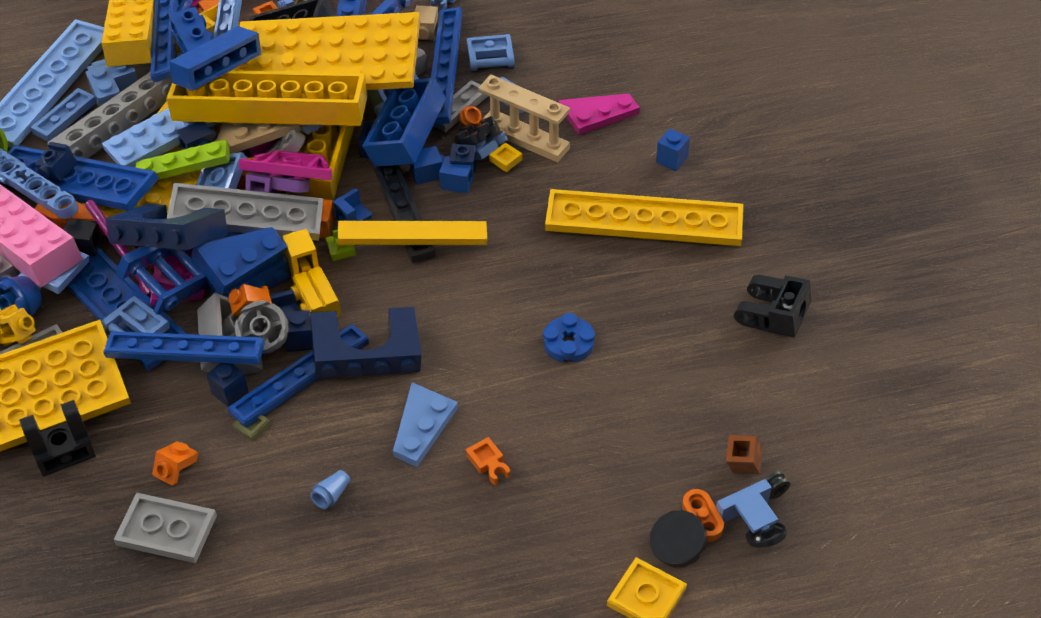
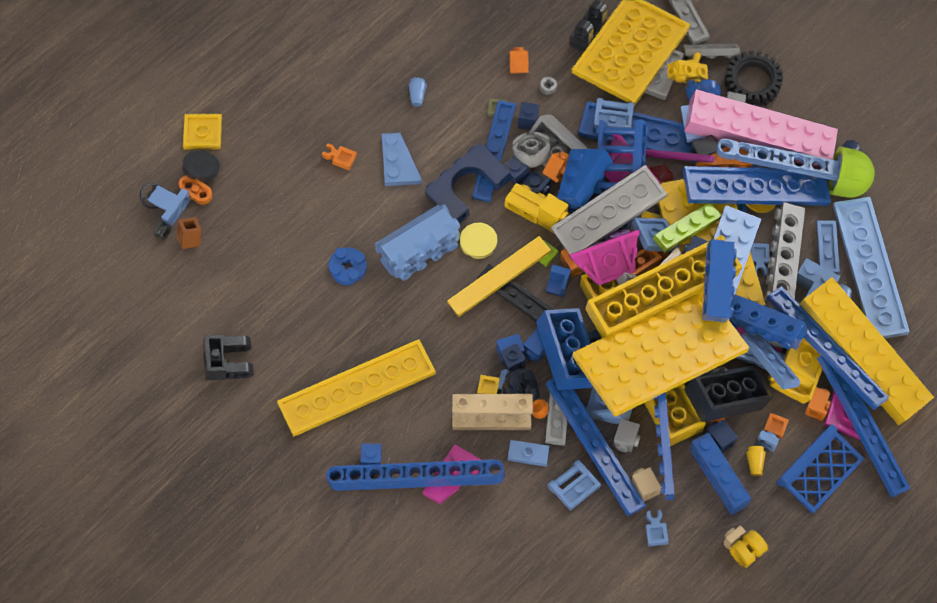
camera: 145 degrees right, 15 degrees up
dark blue brick [35,142,78,182] -> none
blue tile [103,331,265,364] -> none
dark blue arch [105,204,228,250] -> none
light grey plate [114,493,217,563] -> none
none -> blue beam [326,460,505,491]
none -> medium blue brick [375,204,460,281]
none -> light yellow tile [460,223,497,259]
none -> light grey bush [540,77,557,95]

